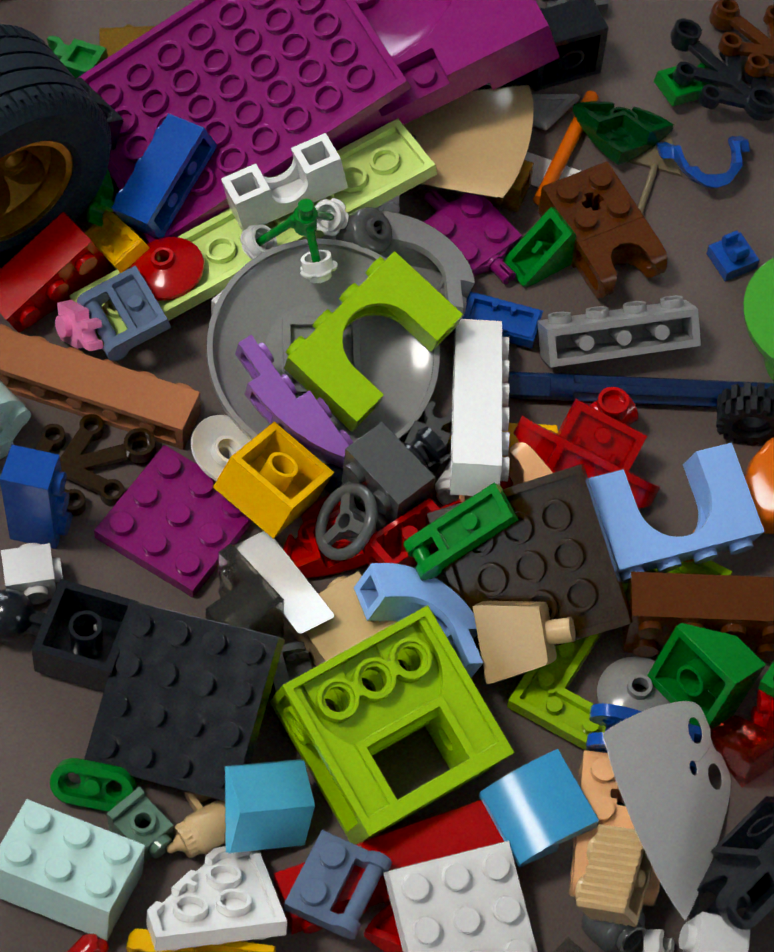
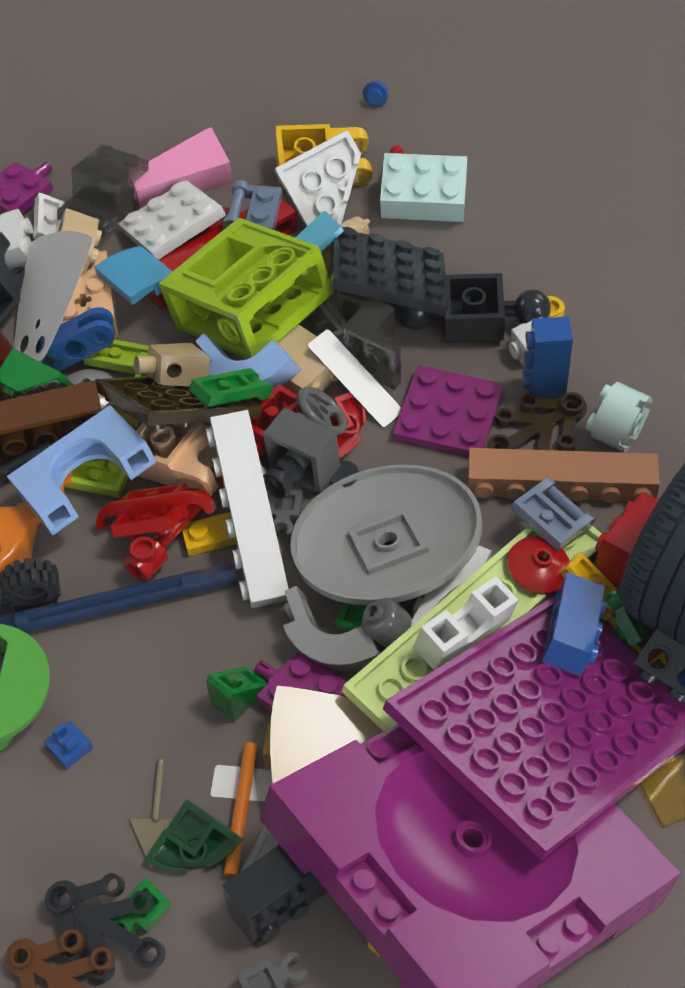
camera: 170 degrees right, 5 degrees down
green plate [50,758,136,811] -> none
bright pink plate [55,300,103,351] -> none
sand green brick [107,787,175,864] -> none
white dish [191,415,251,481] -> none
yellow brick [213,422,335,539] -> none
medium lavender slope [235,335,353,468] -> none
white plant [240,198,349,283] -> none
lime arch [284,251,463,432] -> none
blue plate [462,291,543,348] -> none
light grey brick [537,296,701,367] -> none
reddish brown brick [538,161,667,298] -> none
blue helmet [657,136,750,188] -> none

